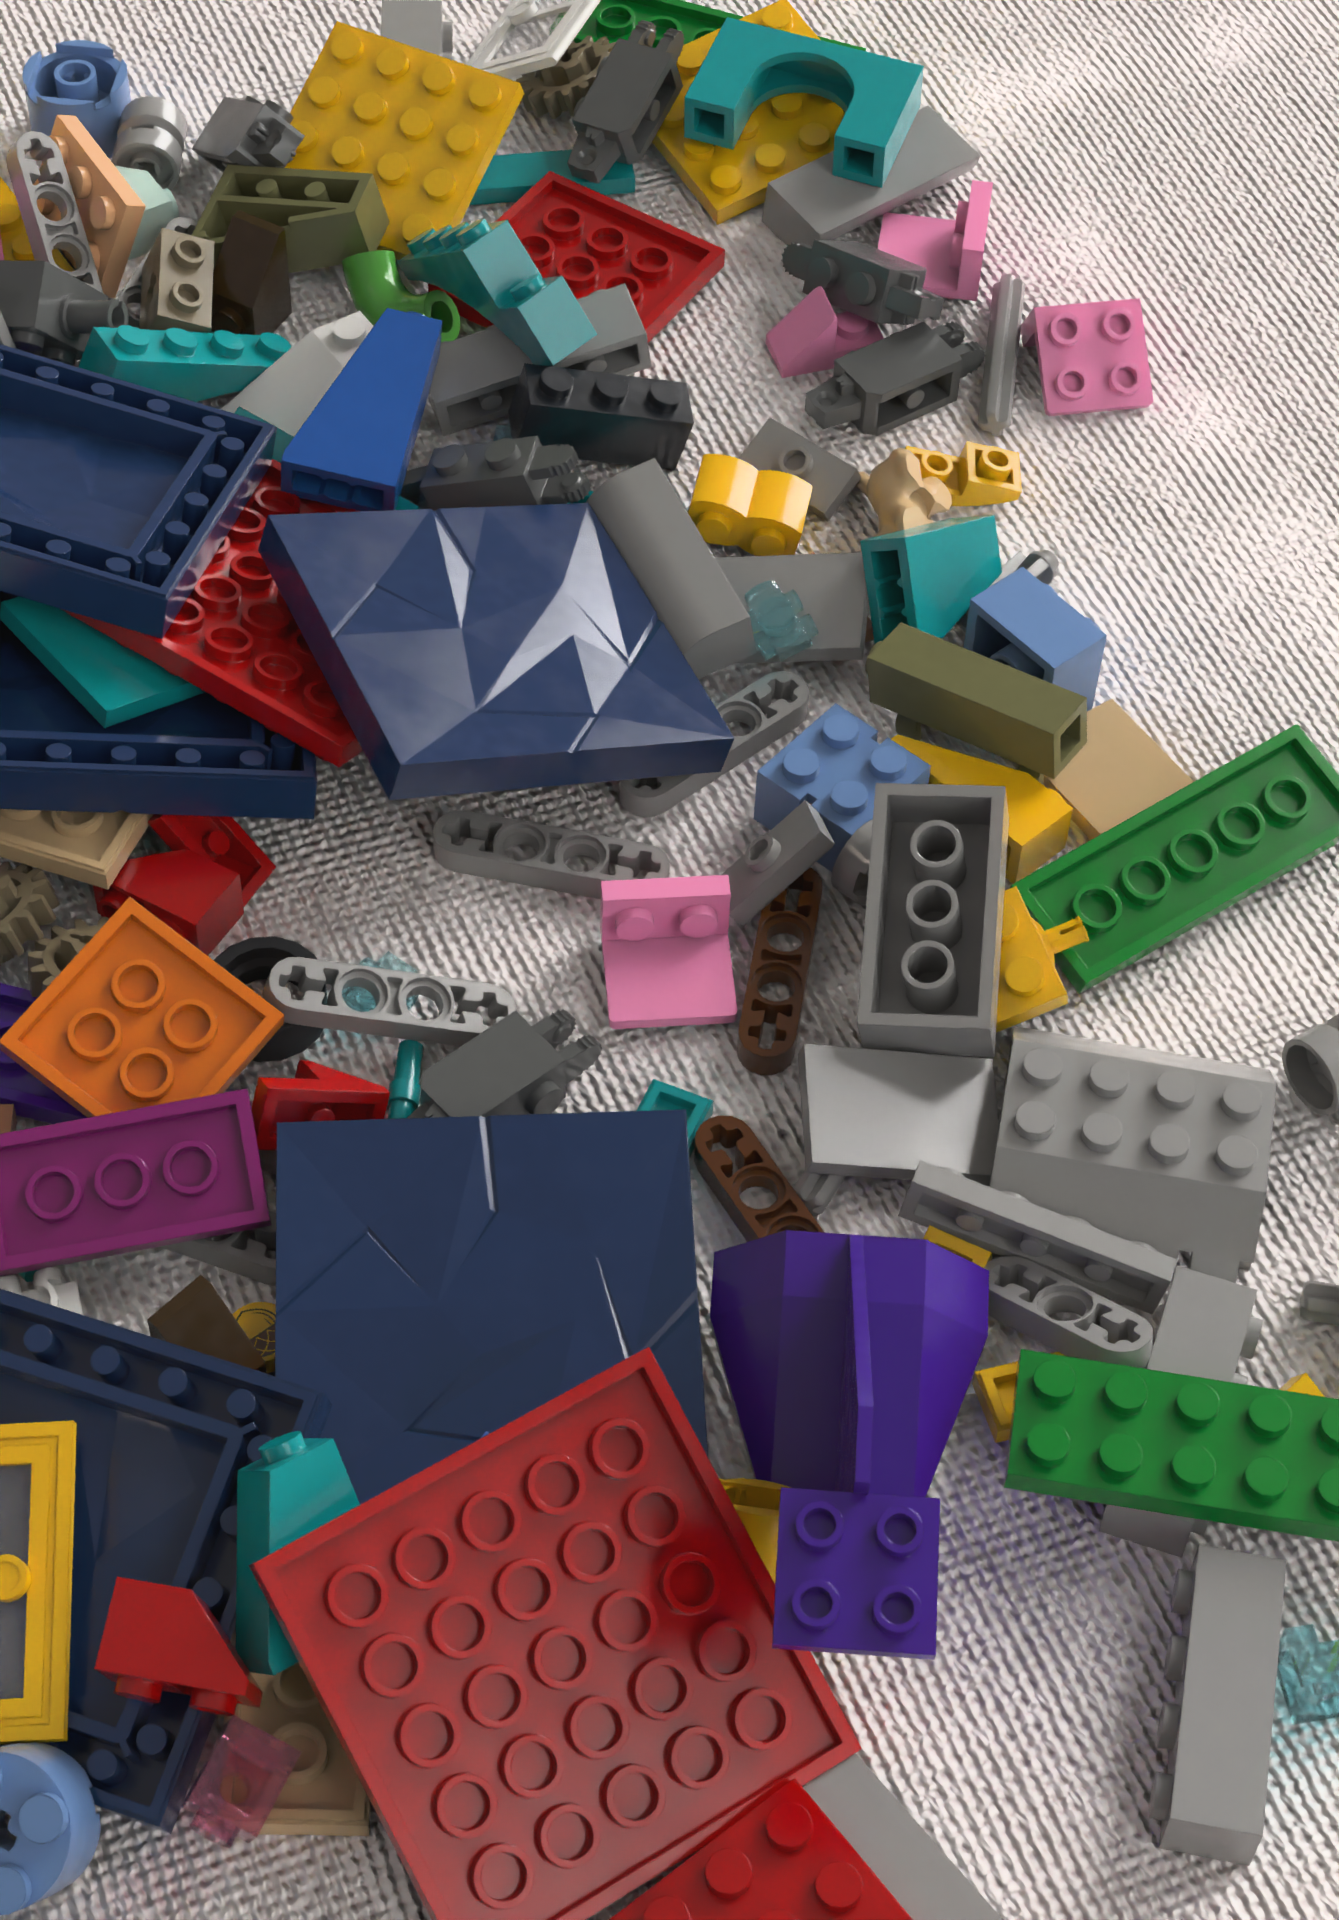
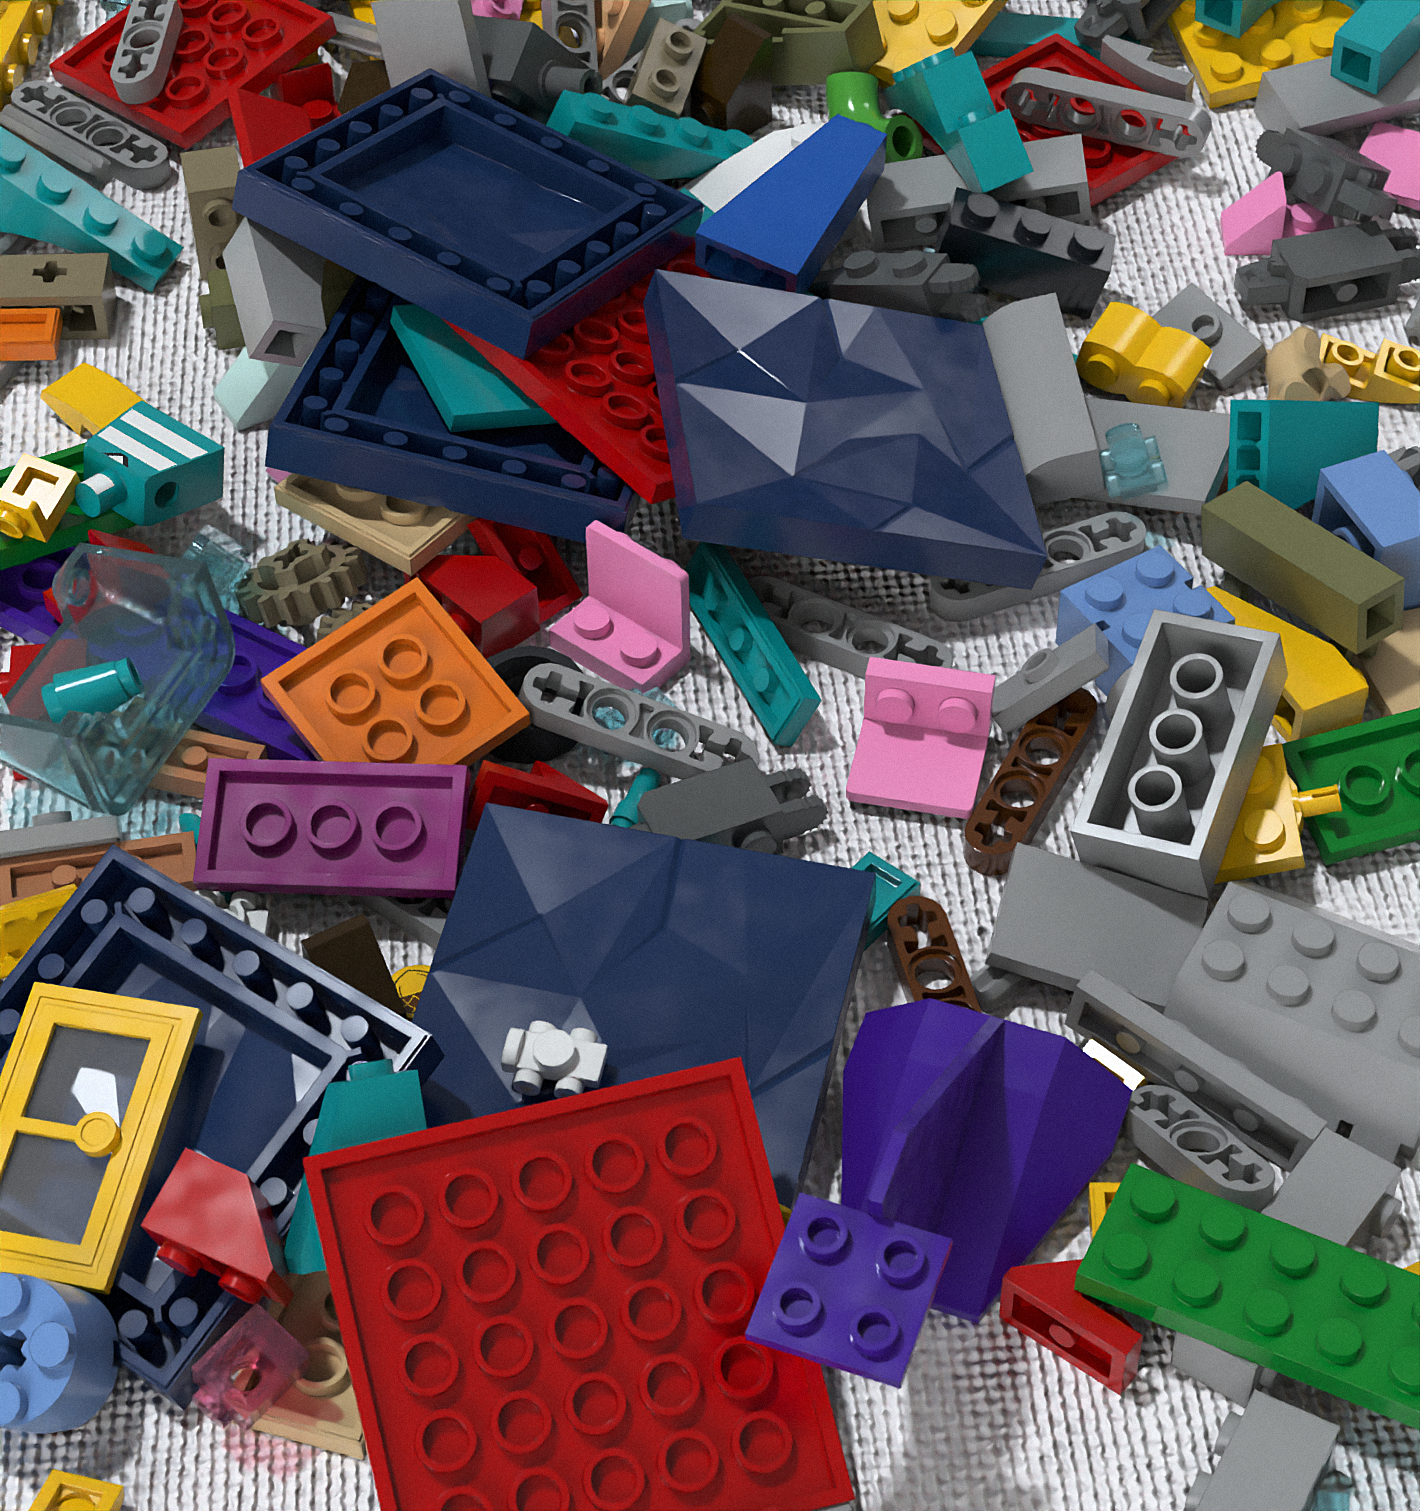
camera: 20 degrees right, 5 degrees down
none -> white piece [501,1021,608,1099]
none -> bright pink bracket [549,520,691,697]
none -> teal tile [684,541,822,747]
none -> red slope [999,1259,1143,1395]
none -> light grey beam [1005,67,1212,158]
none -> light grey slope [1100,35,1195,102]

